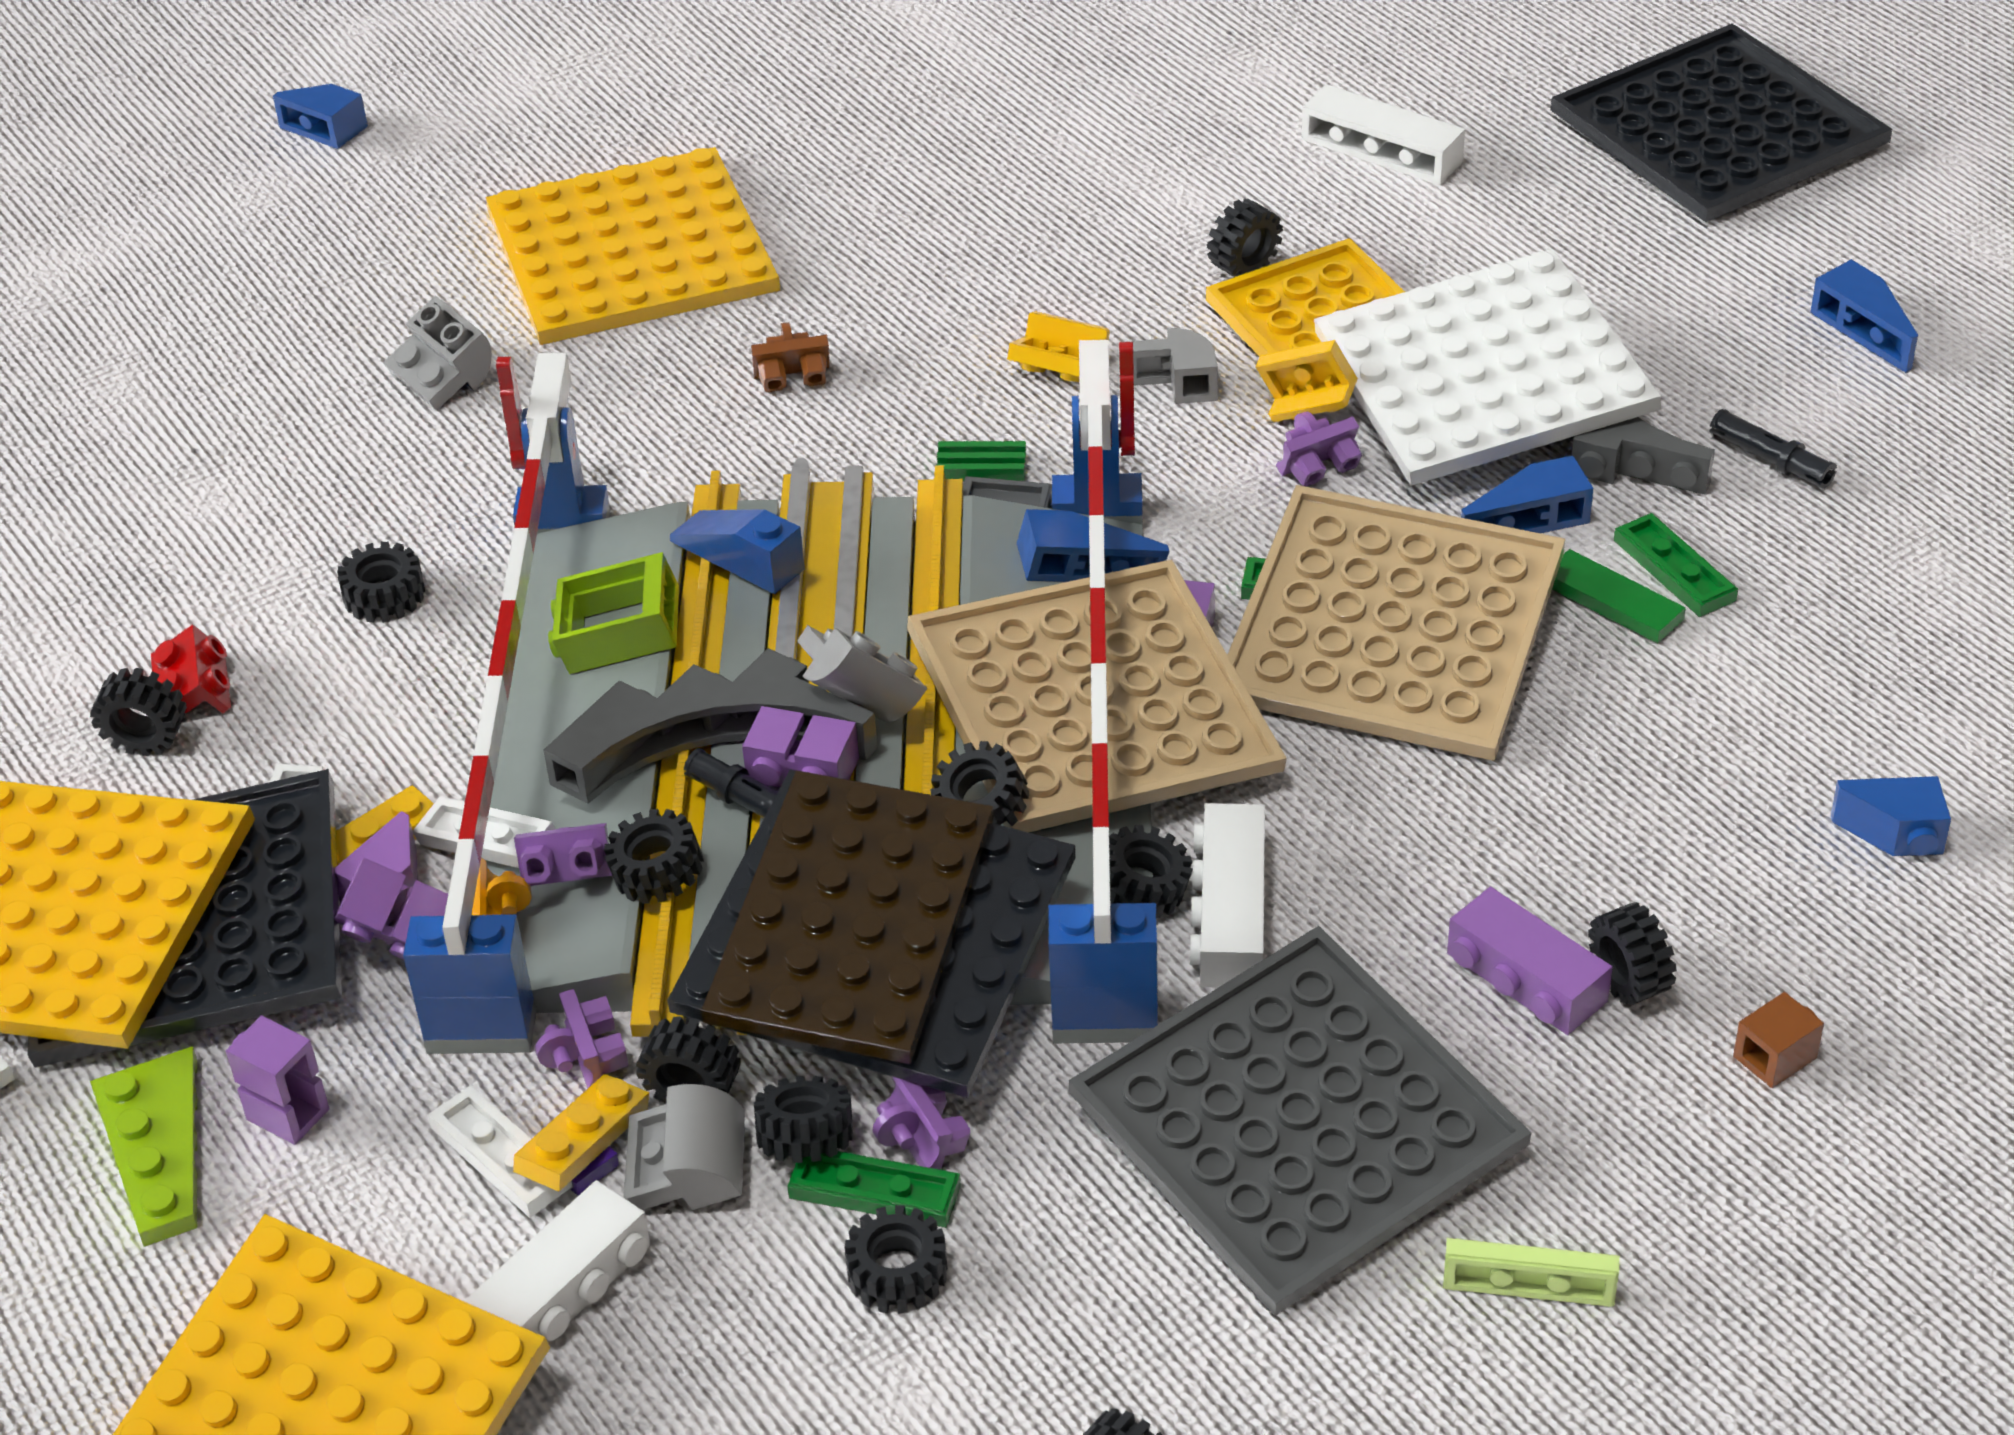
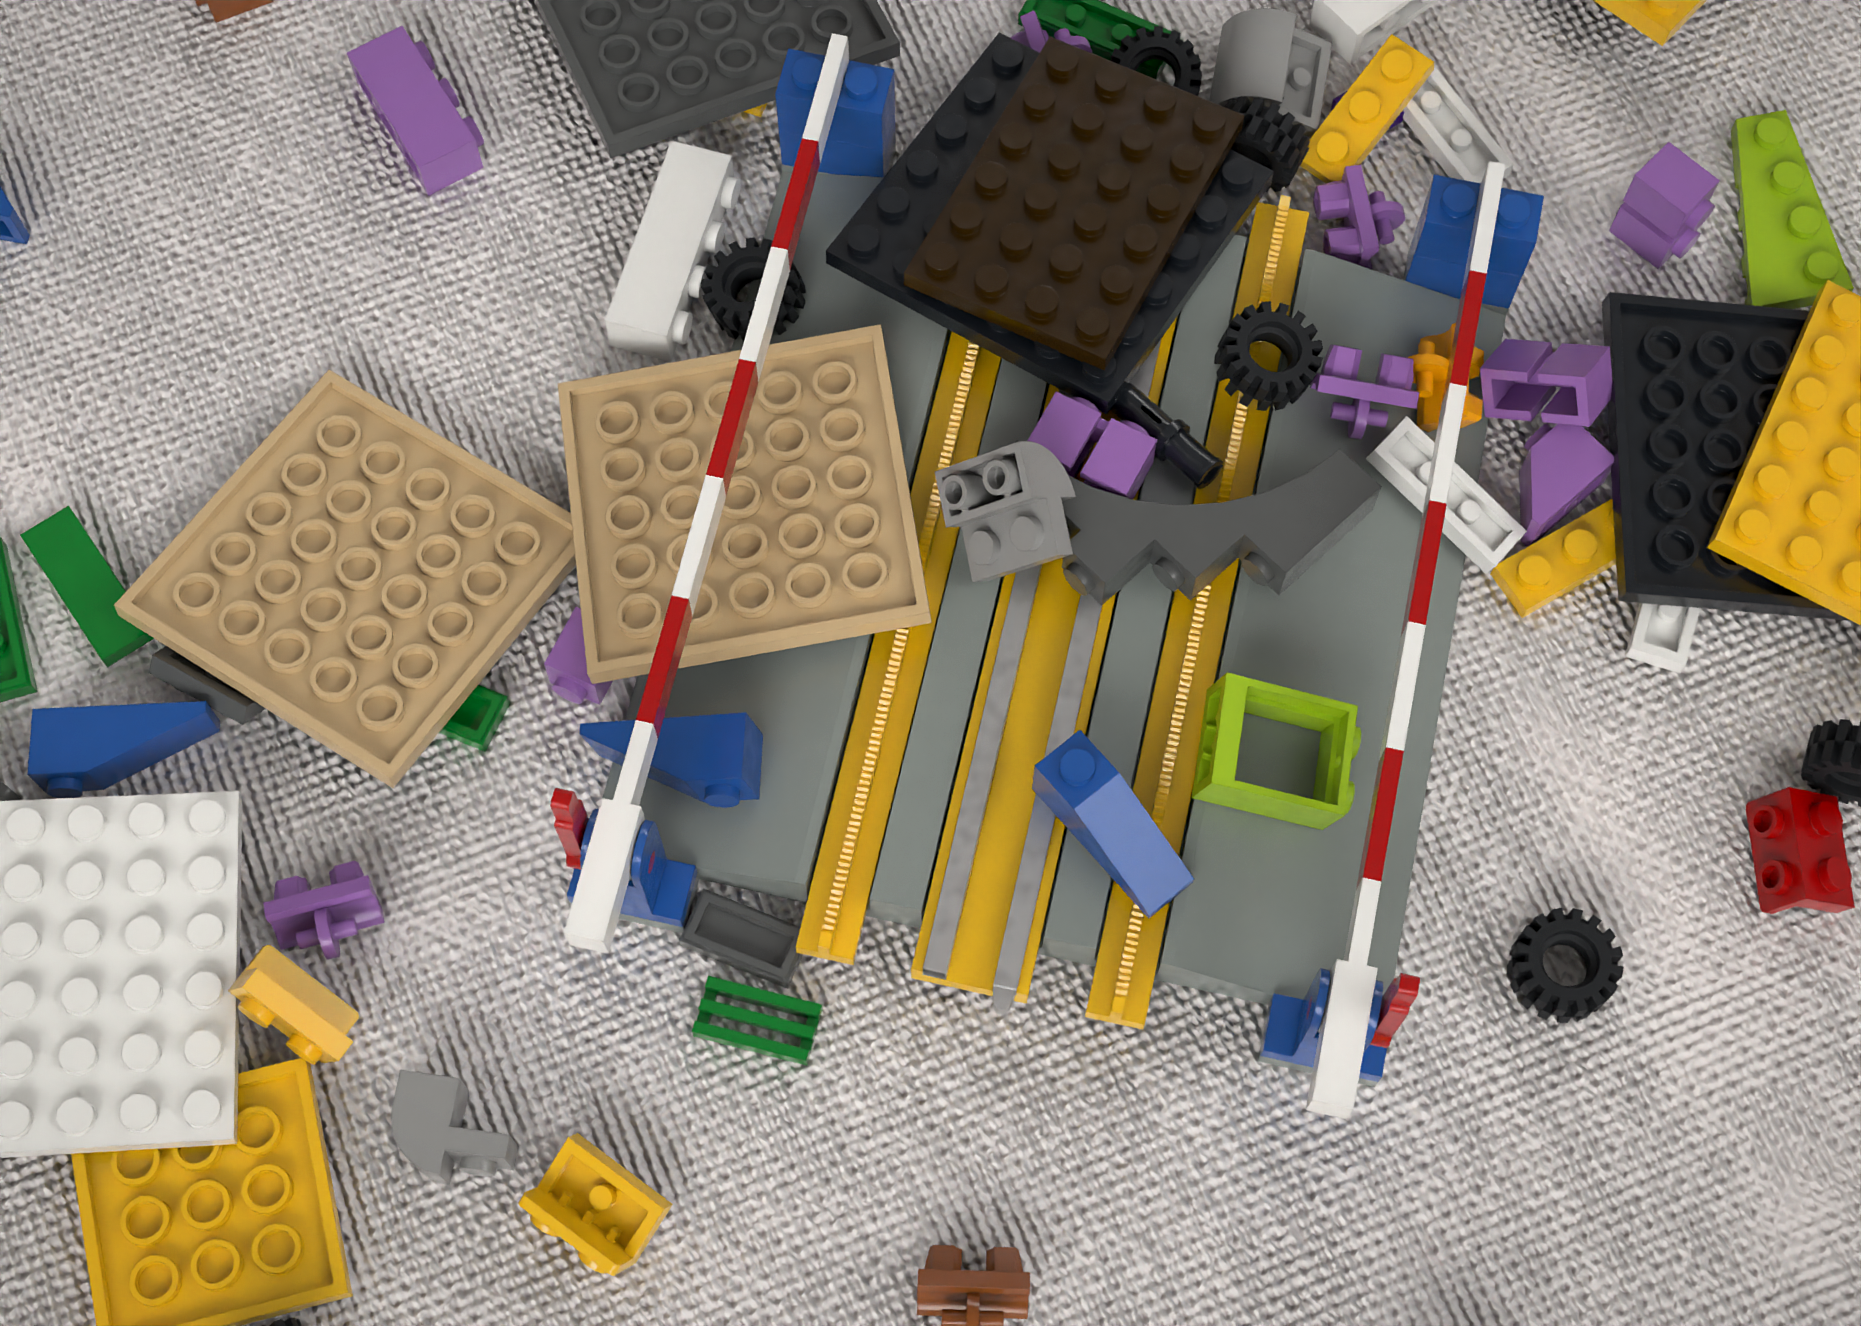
camera: 170 degrees left, 25 degrees up
black tyre [930,741,1029,826] -> none
black tyre [1588,902,1677,1006] -> none

